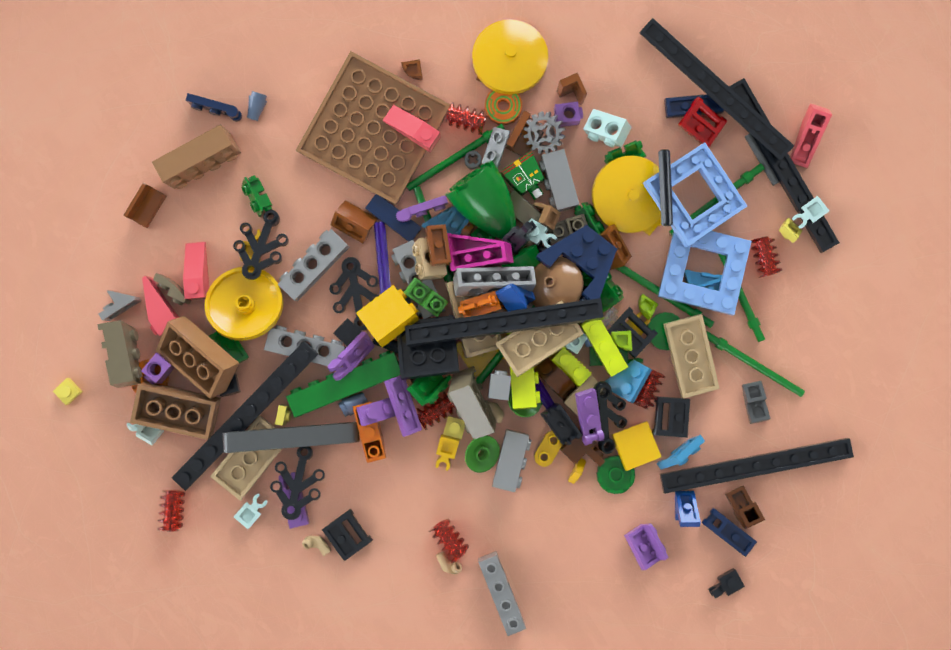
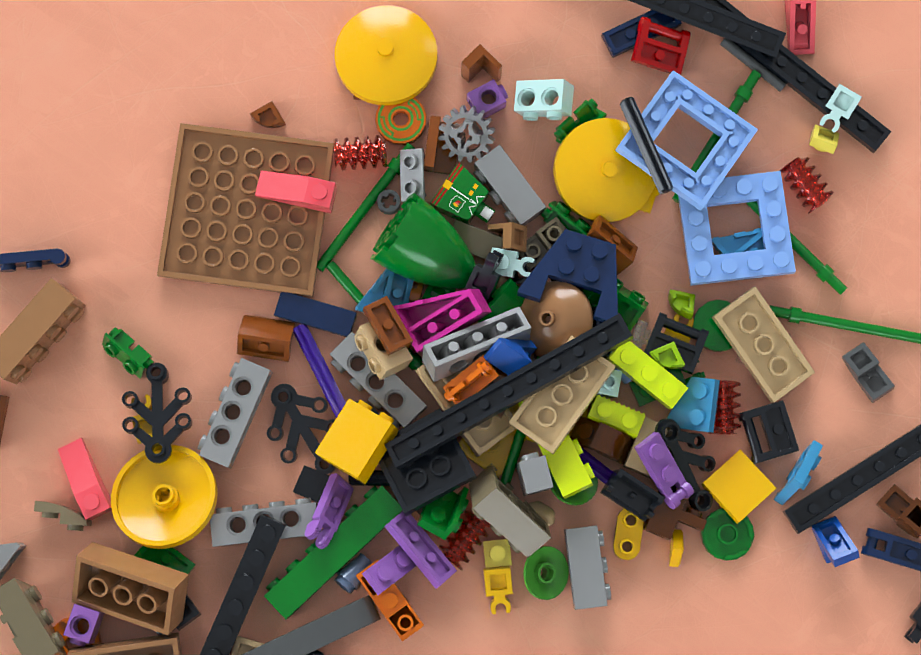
camera: 25 degrees left, 5 degrees down
coral slope [142,276,179,336] -> none
sand blue cone [247,91,267,121] -> none
light yellow plate [275,404,292,426] -> none
medium lavender hinge [396,195,448,223] -> none
bright green slope [404,277,448,317] -> none
green bar [615,266,714,328] -> none
medium lavender bracket [624,523,669,570] -> none

